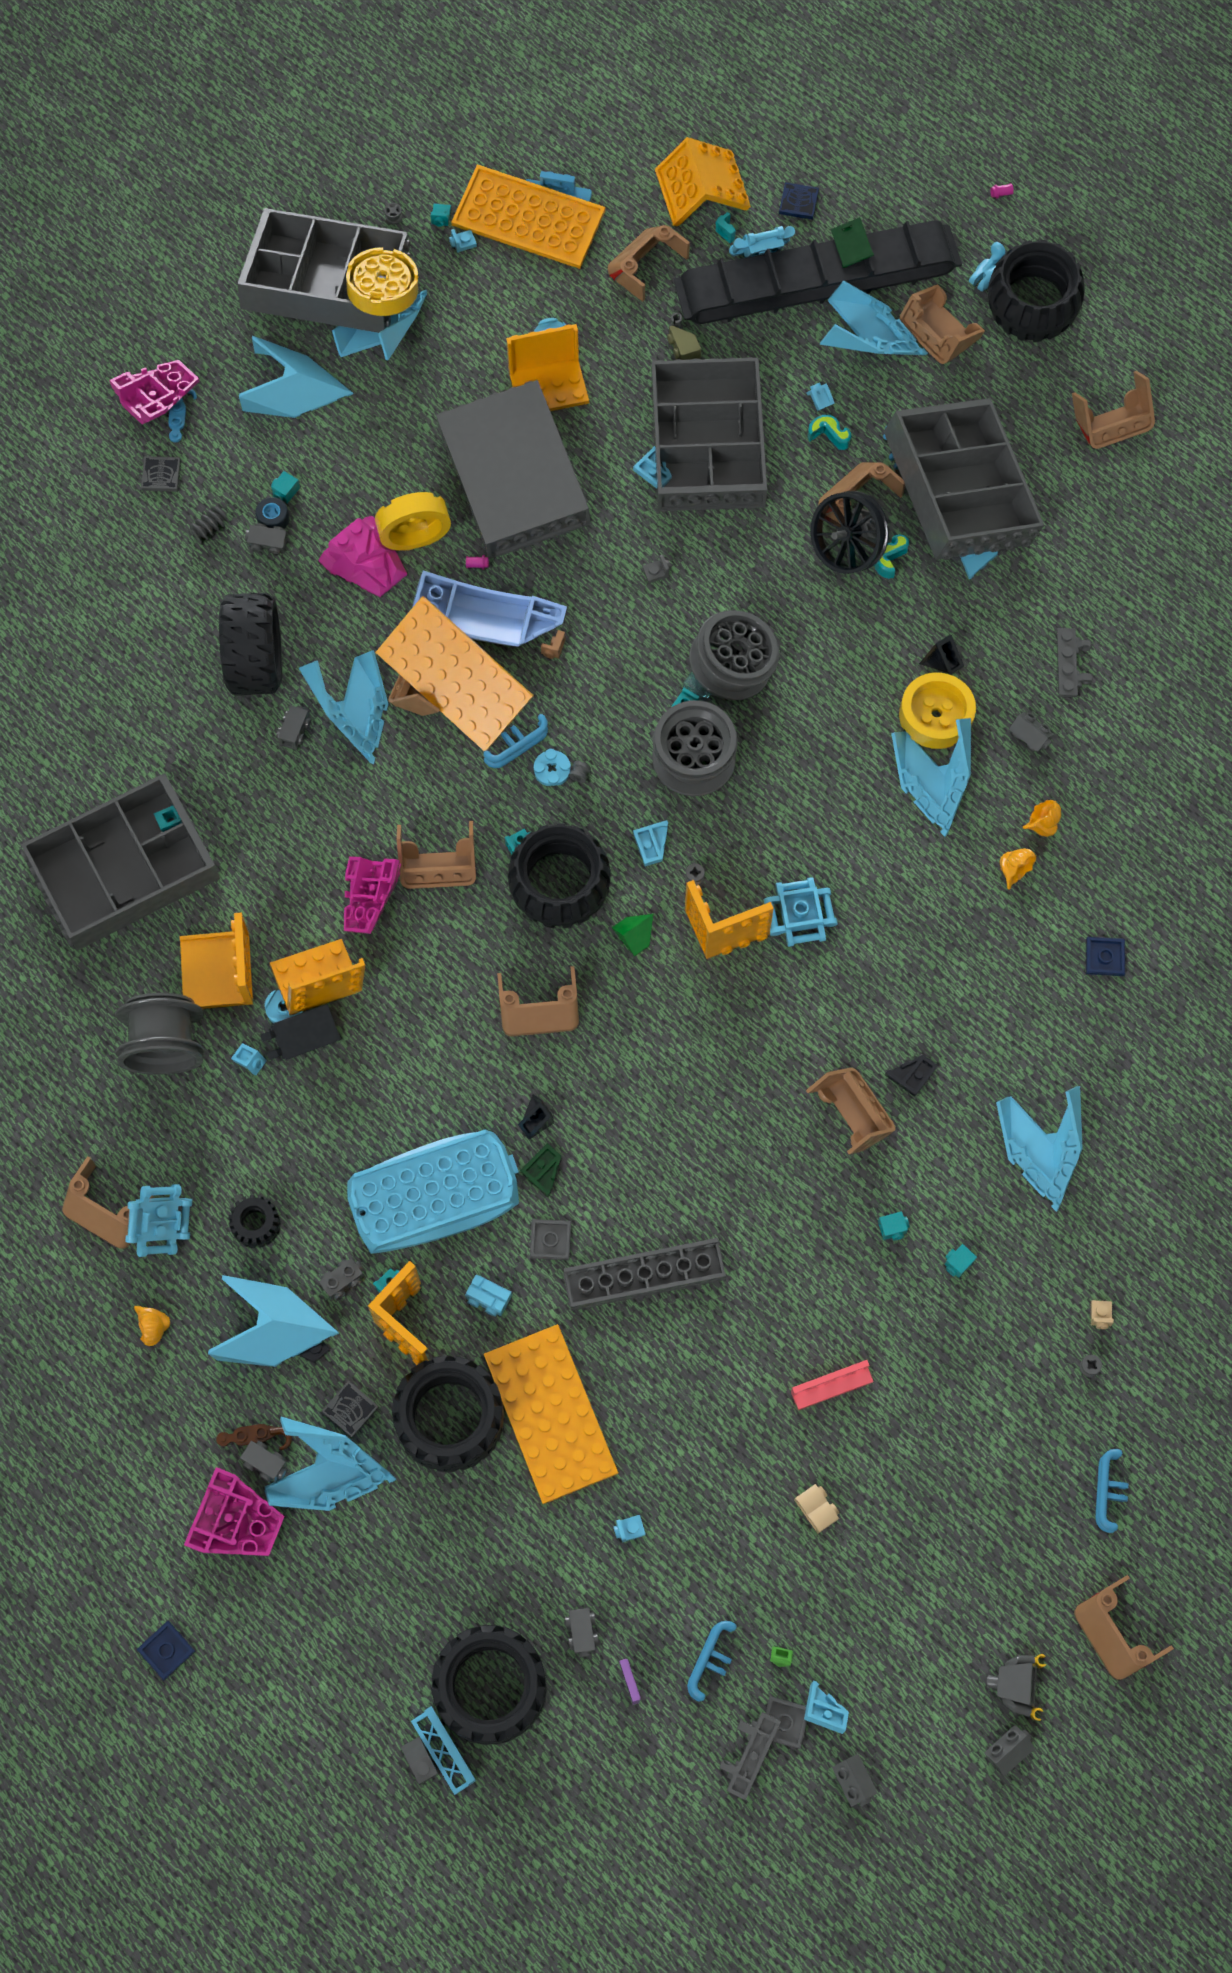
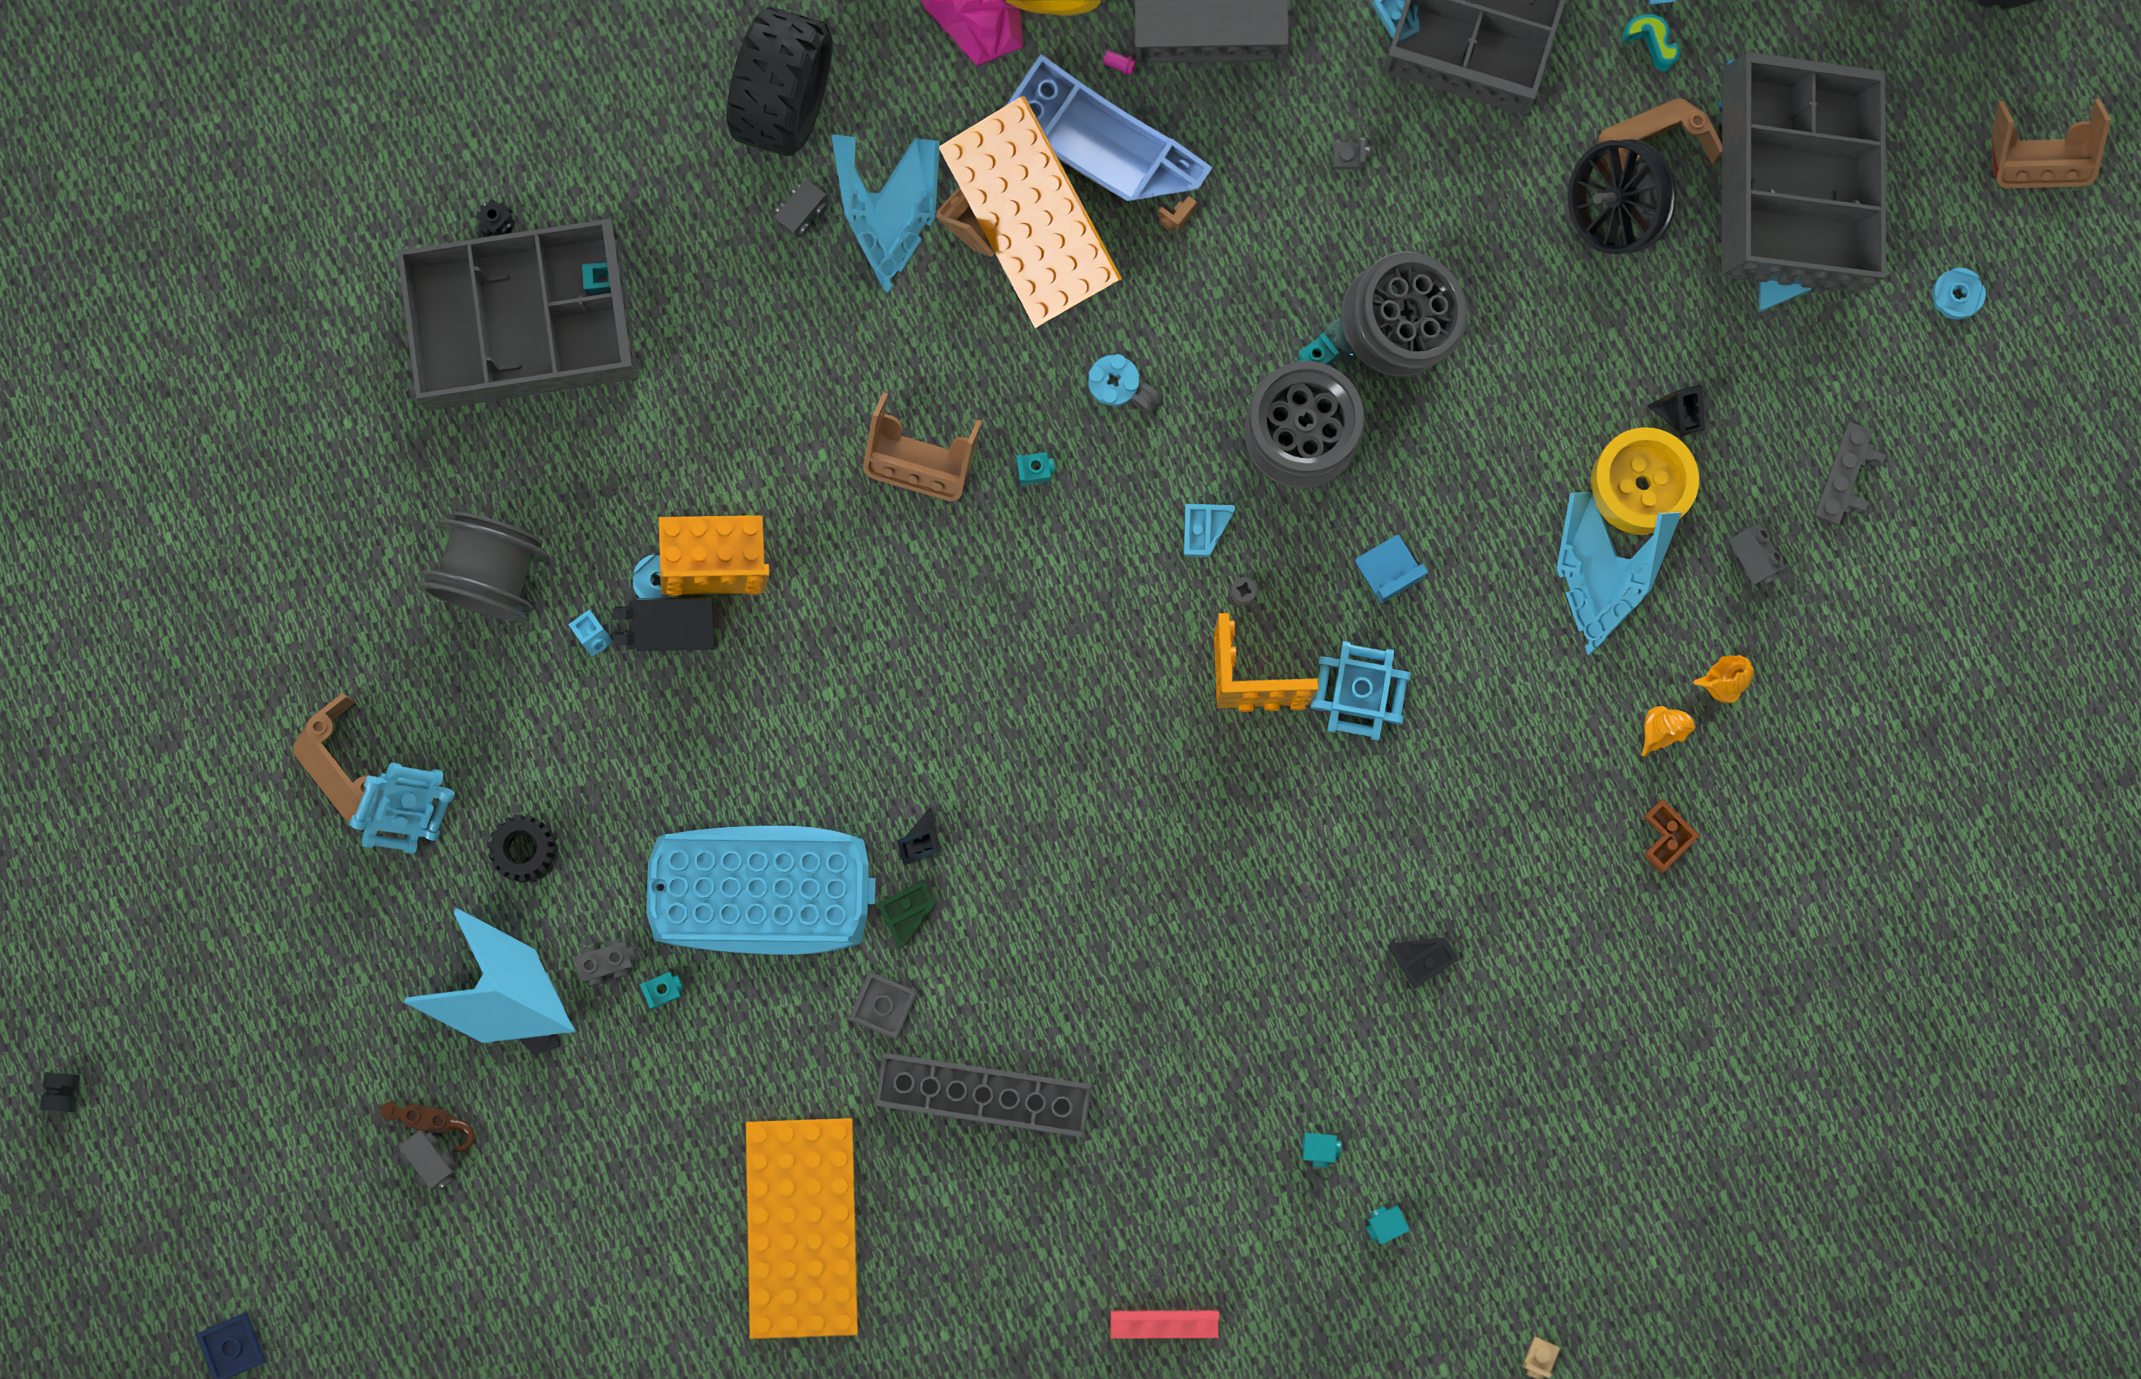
camera: 20 degrees right, 10 degrees up
light orange hair [134,1306,170,1346] -> none
light orange bracket [180,912,253,1009] -> none
dark pink wedge [184,1467,285,1556] -> none
medium azure windscreen [265,1417,396,1511] -> none
tile [322,1381,379,1438] -> none
dark pink wedge [344,856,401,934] -> none
light orange bracket [368,1261,429,1365] -> none
black tyre [392,1355,504,1472] -> none
medium azure brick [465,1274,512,1317] -> none
dark azure piece [483,714,548,768] -> none
medium nougat windscreen [497,966,579,1036] -> none
black tyre [508,823,611,928] -> none
green slope [612,914,654,957] -> none
medium nougat windscreen [806,1068,895,1154] -> none
teal animal [874,534,909,579] -> none
medium azure windscreen [996,1086,1083,1212] -> none
dark blue tile [1086,937,1125,976] -> none
none -> black brick [475,199,516,237]
none -> dark azure bracket [1355,535,1428,604]
none -> dark orange brick [1643,799,1700,873]
none -> medium azure plate [1932,268,1986,320]

